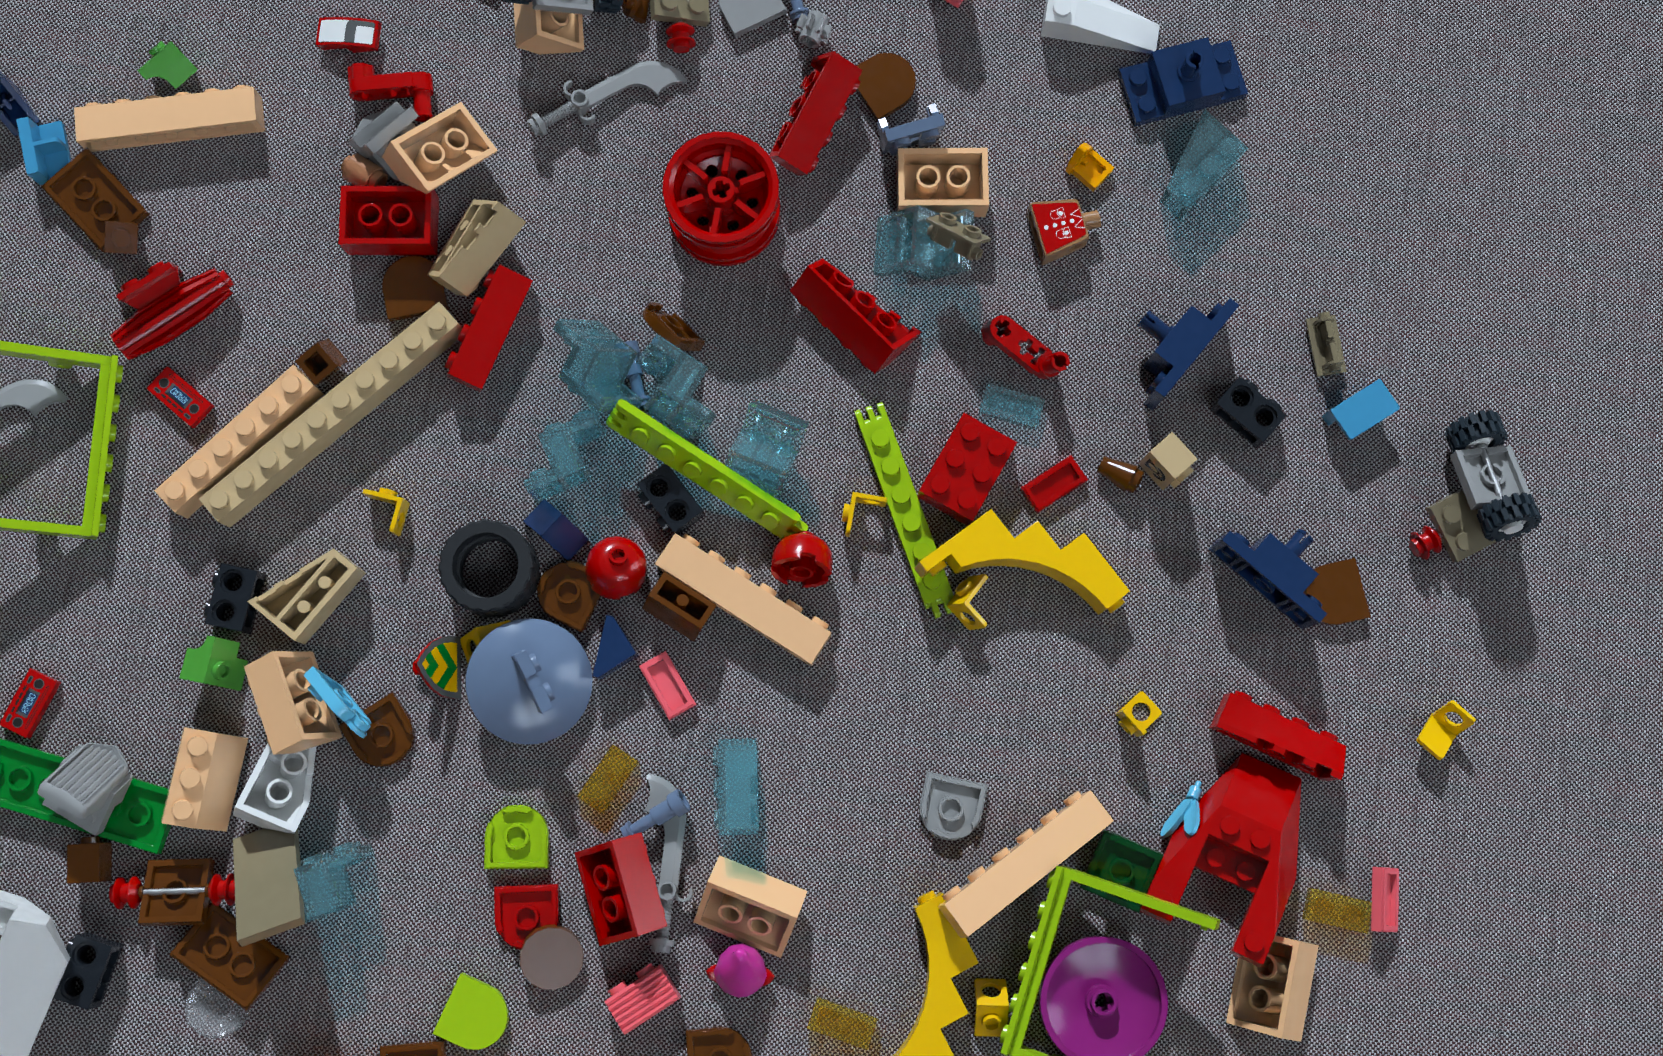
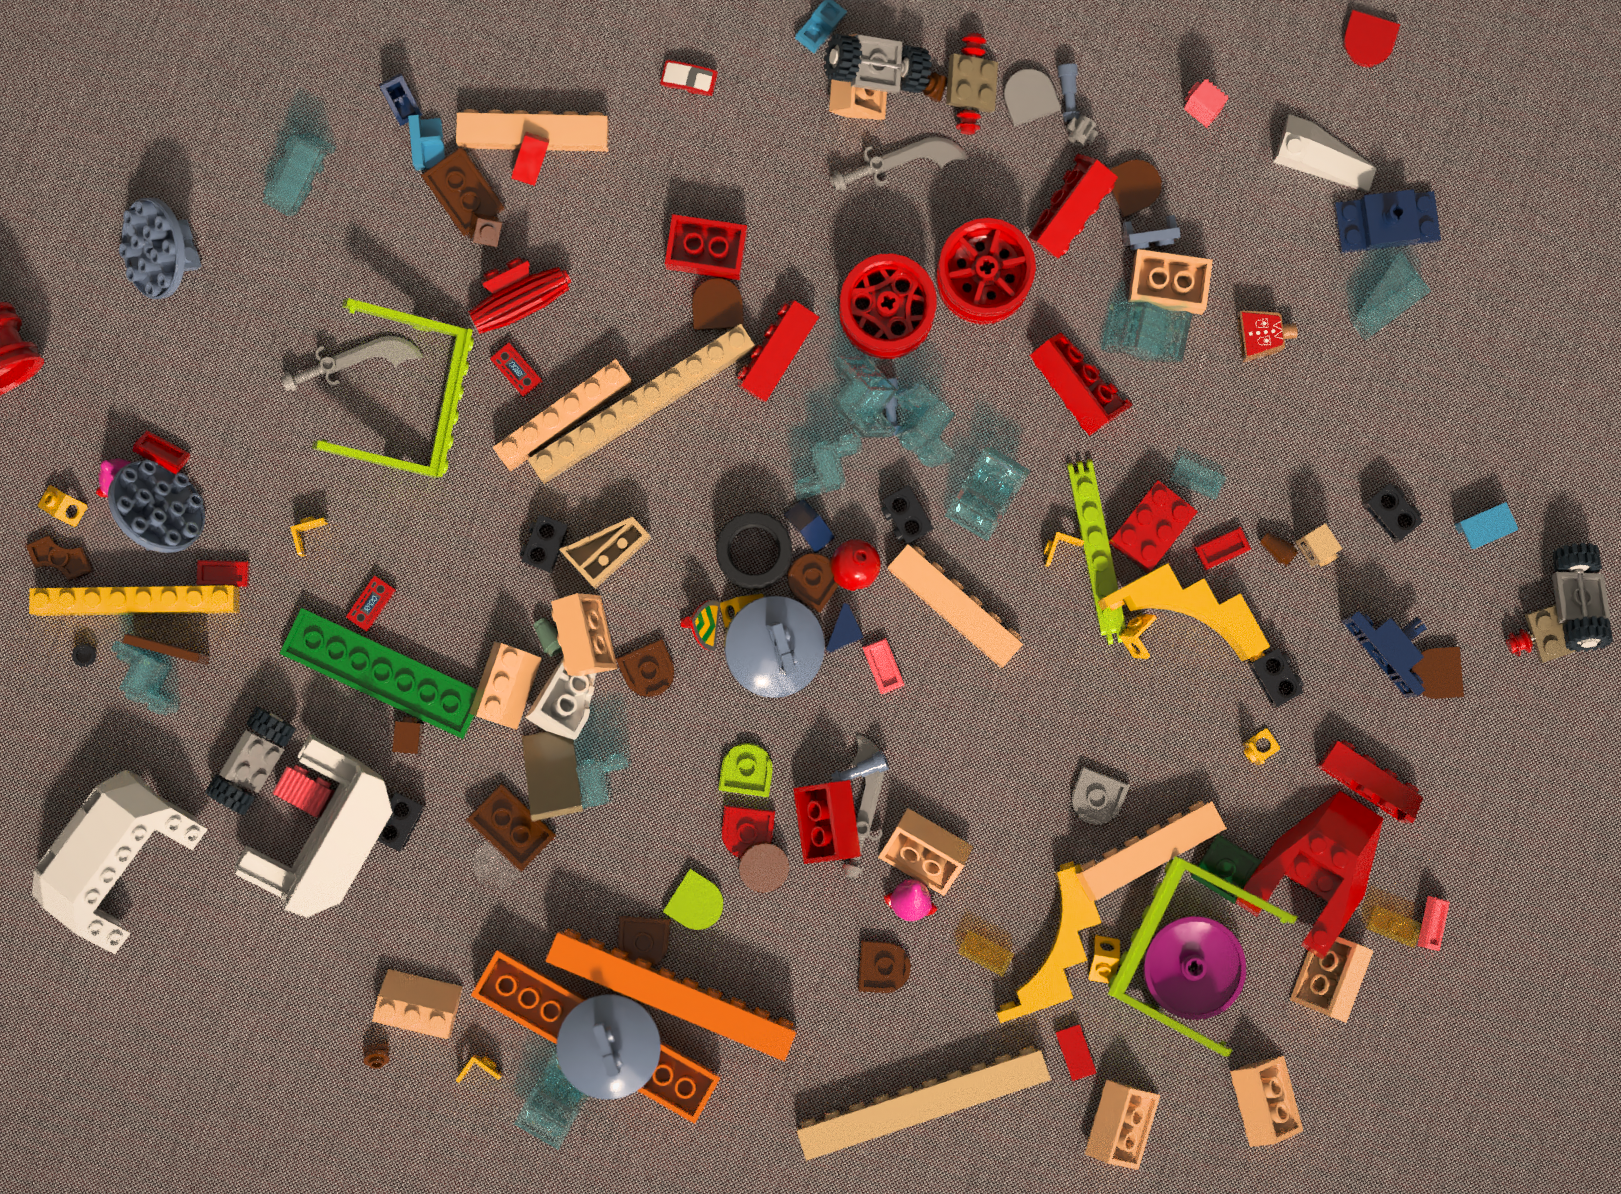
camera: 10 degrees right, 5 degrees up
light grey piece [37,743,134,836] -> none
reddish brown plate [109,858,235,926] -> none
bright green brick [137,41,198,89] -> none
bright green brick [179,635,248,691] -> none
reddish brown brick [295,338,348,385] -> none
medium azure plate [304,666,372,738] -> none
nougat brick [341,153,388,186] -> none
red beam [347,63,434,122] -> none
light grey piece [347,101,419,181] -> none
yellow bracket [362,487,410,536] -> none
light nougat slope [382,102,498,194] -> none
tan wedge [427,199,526,297] -> none
clear yellow plate [577,744,639,814] -> none
coral brick [604,963,681,1035] -> none
lime hinge [606,399,808,539] -> none
reddish brown tile [642,302,705,351] -> none
reddish brown brick [642,572,717,642] -> none
clear light blue wedge [713,738,760,836] -> none
red cylinder [771,531,833,588] -> none
dark tan hinge [925,212,992,261] -> none
red beam [981,315,1070,380] -> none
light orange tile [1065,143,1114,192] -> none
dark blue brick [1137,298,1239,411] -> none
medium azure piece [1160,781,1202,838] -> none
dark tan hinge [1305,312,1347,377] -> none
yellow bracket [1416,700,1476,760] -> none
none -> tile [511,132,550,186]
none -> sand green cone [533,618,562,656]
none -> red wheel [839,254,937,359]
none -> black brick [1248,648,1304,708]

